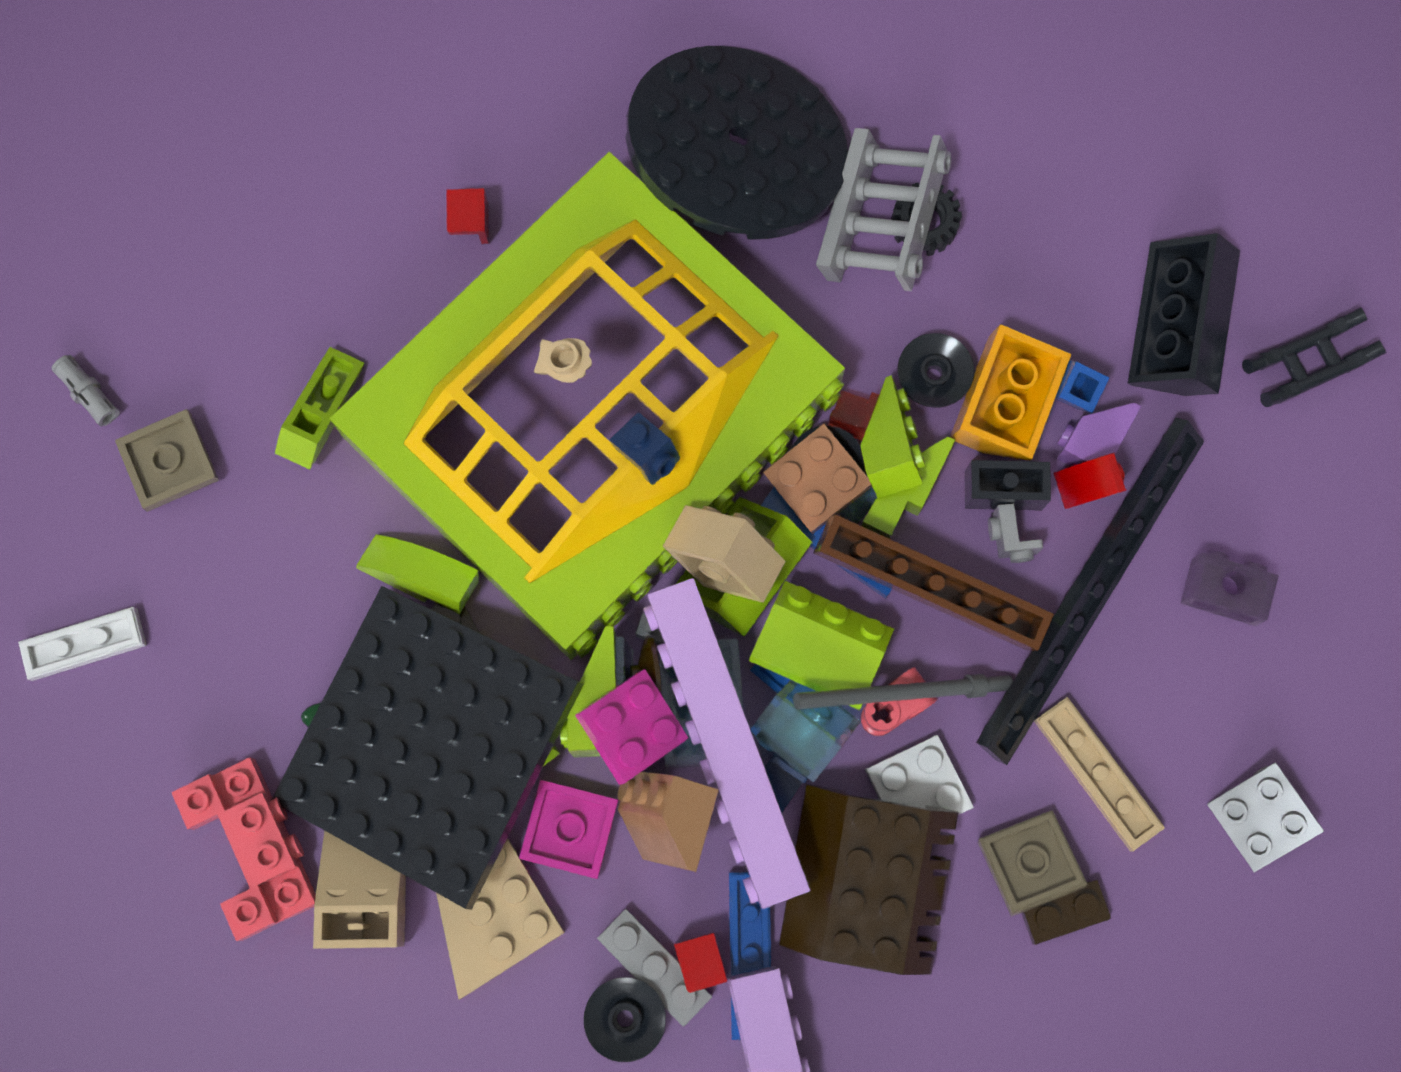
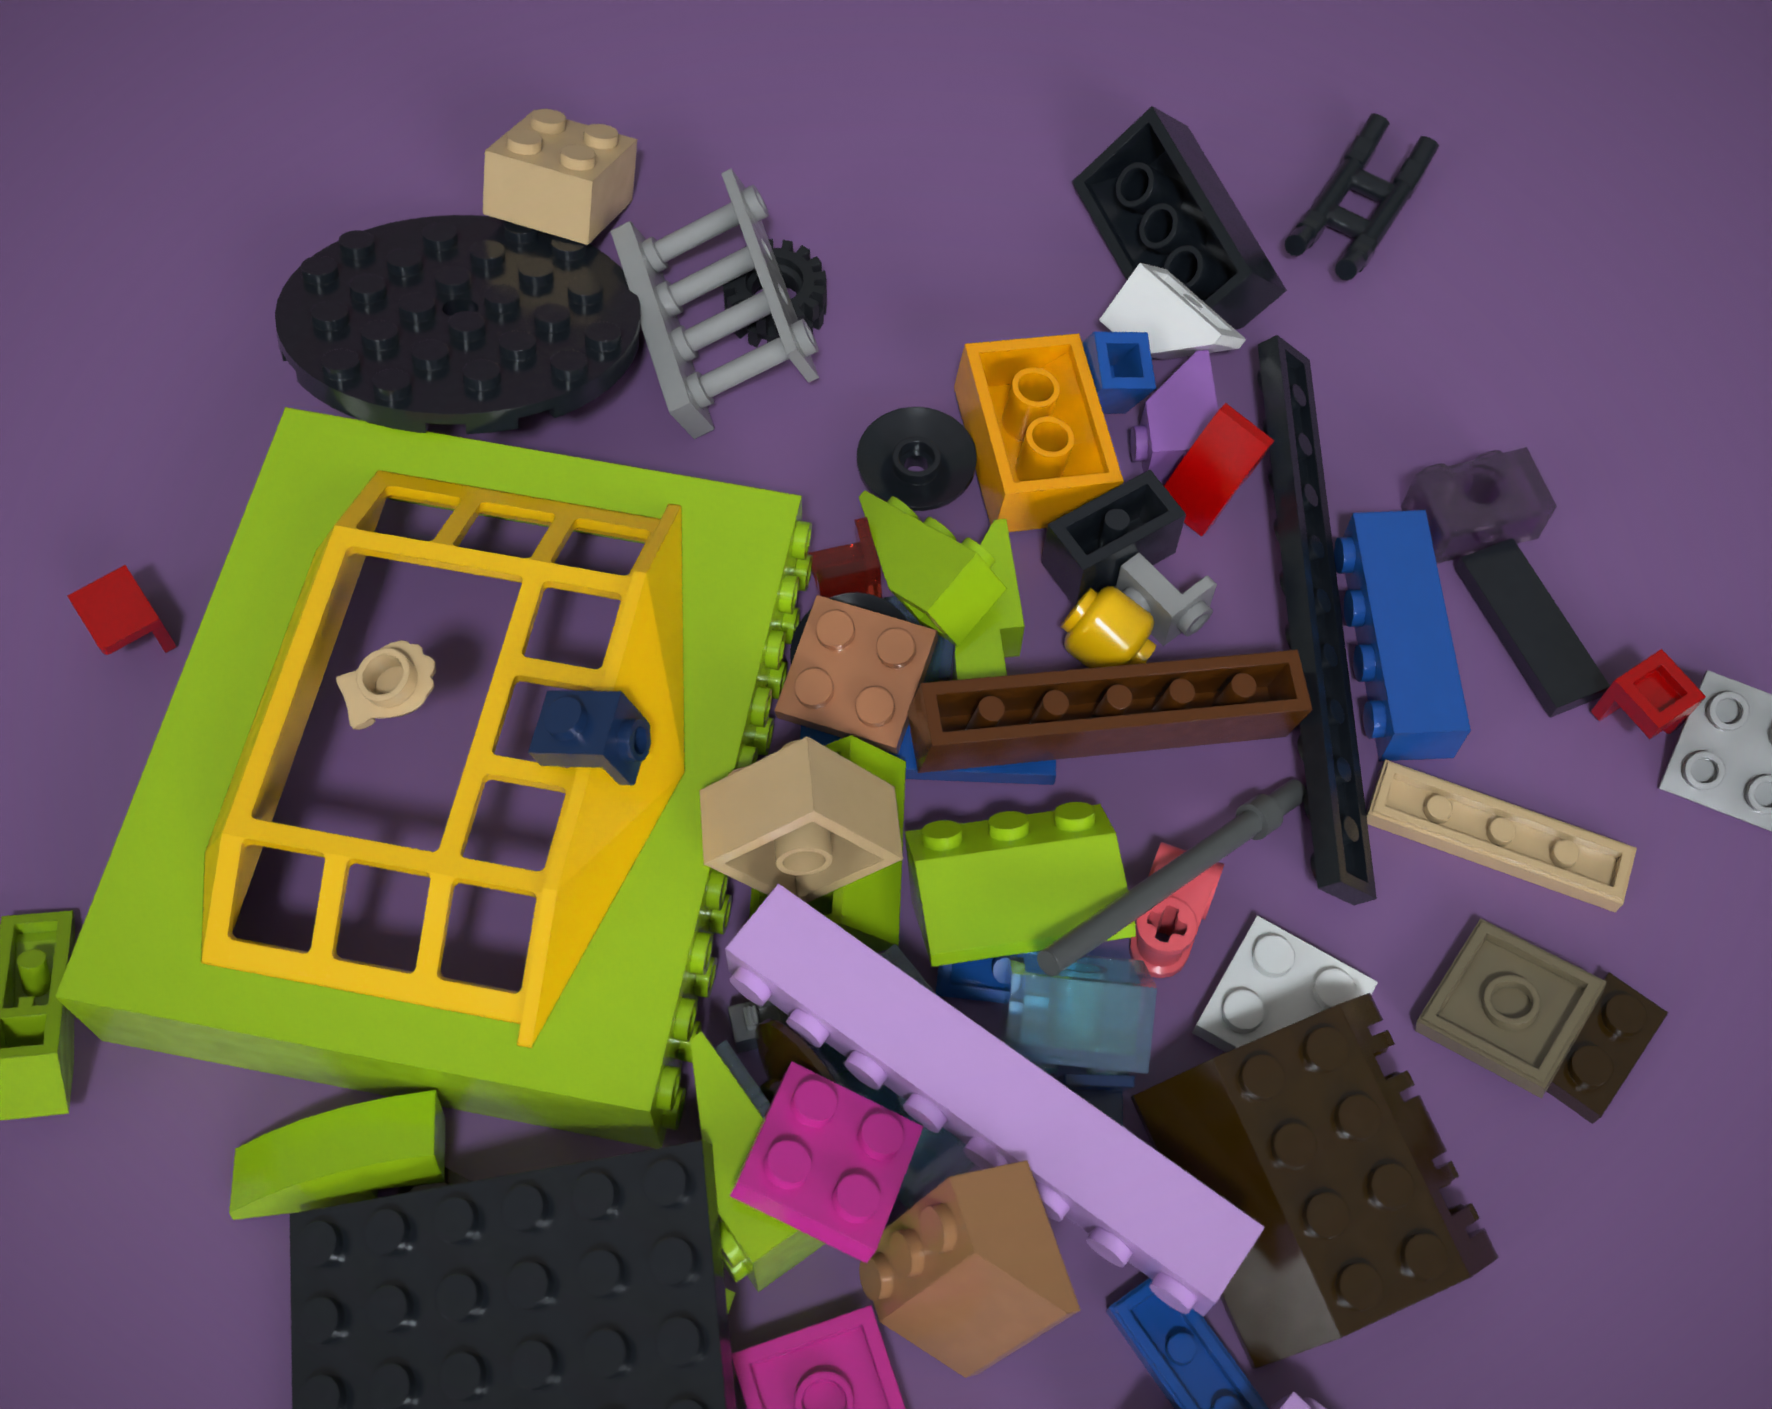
camera: 35 degrees left, 15 degrees down
none -> tan brick [483,109,638,245]
none -> yellow head [1060,586,1157,668]
none -> white slope [1099,263,1246,360]
none -> blue brick [1334,510,1471,761]
none -> black tile [1455,538,1610,718]
none -> red panel [1591,649,1706,739]

